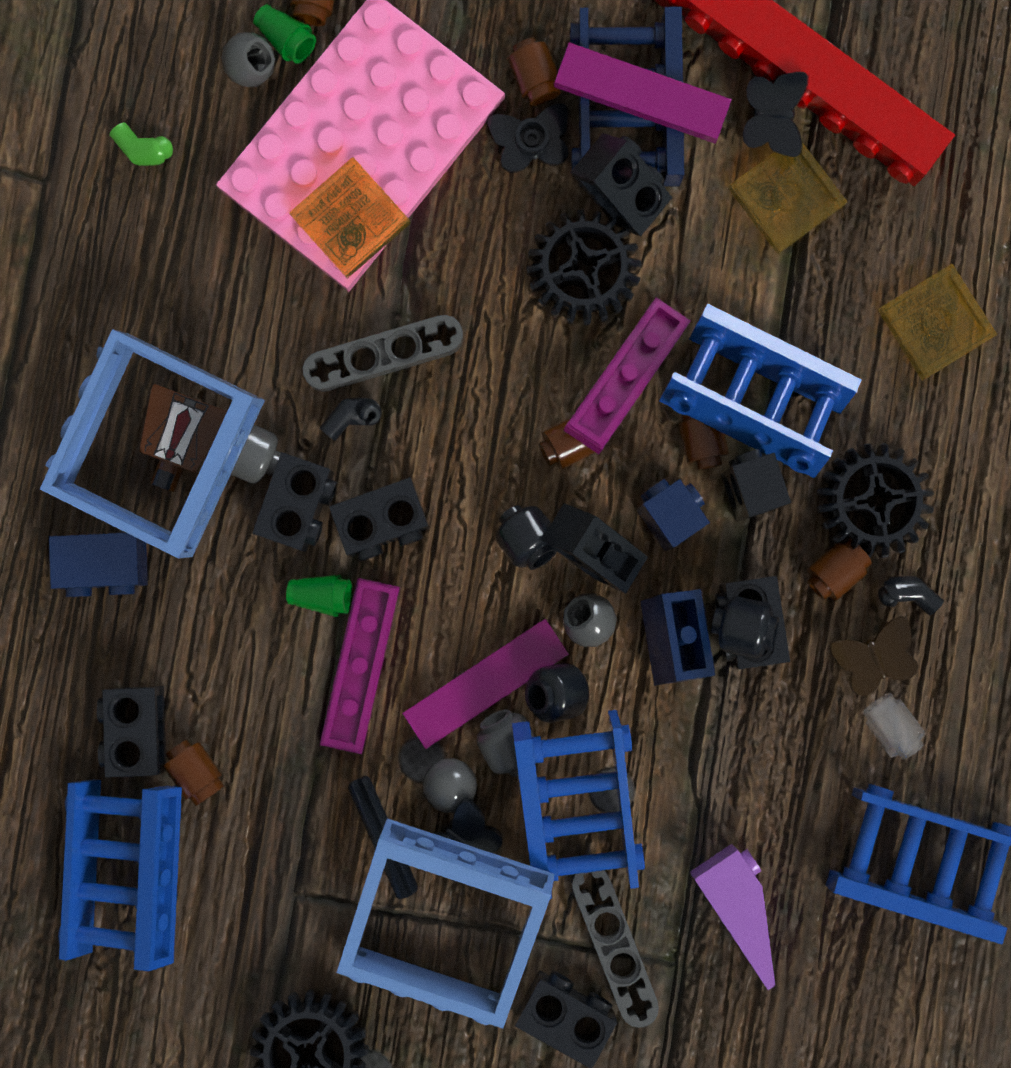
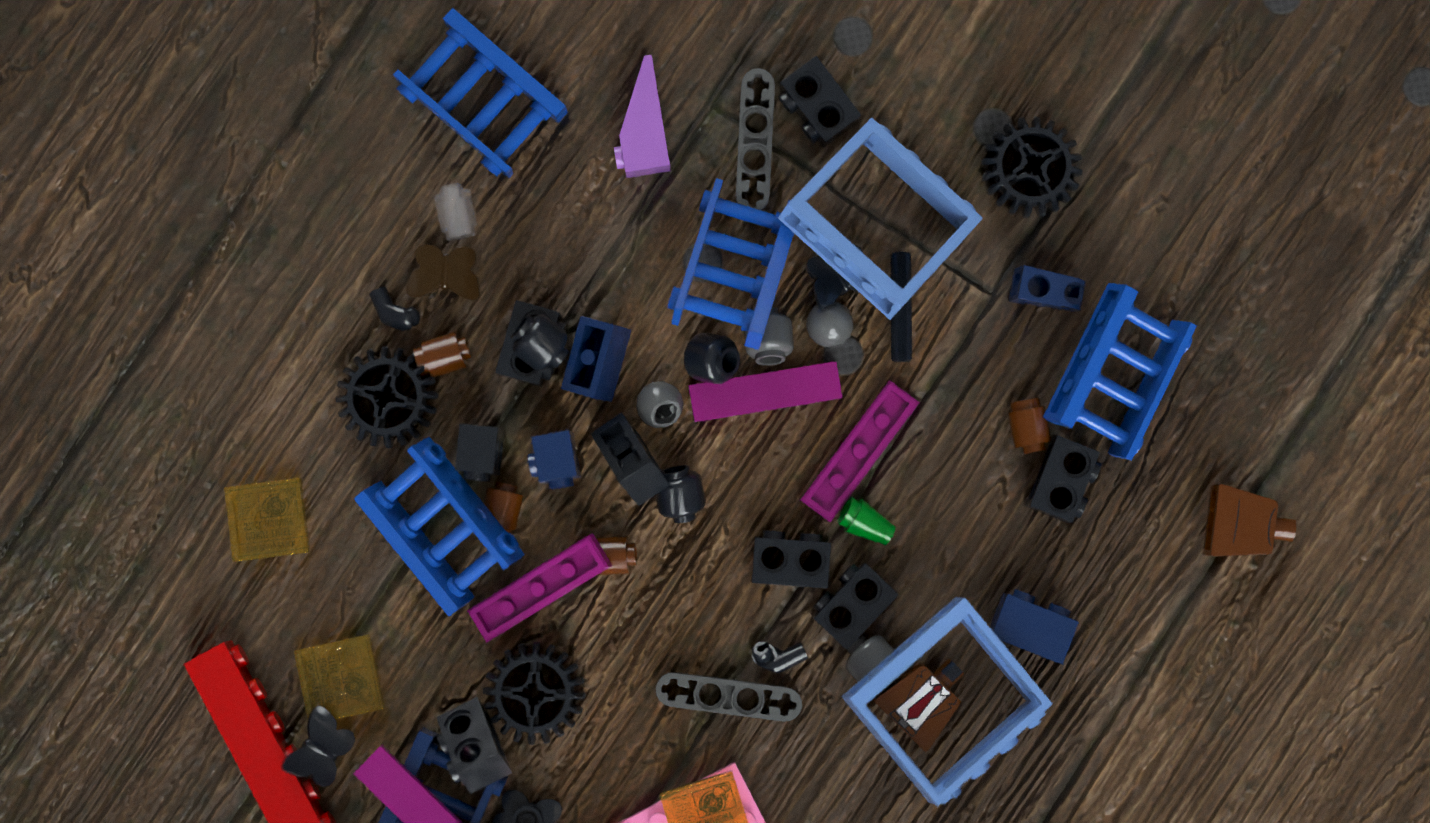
camera: 160 degrees left, 0 degrees up
none -> dark blue leg [1009,265,1086,312]

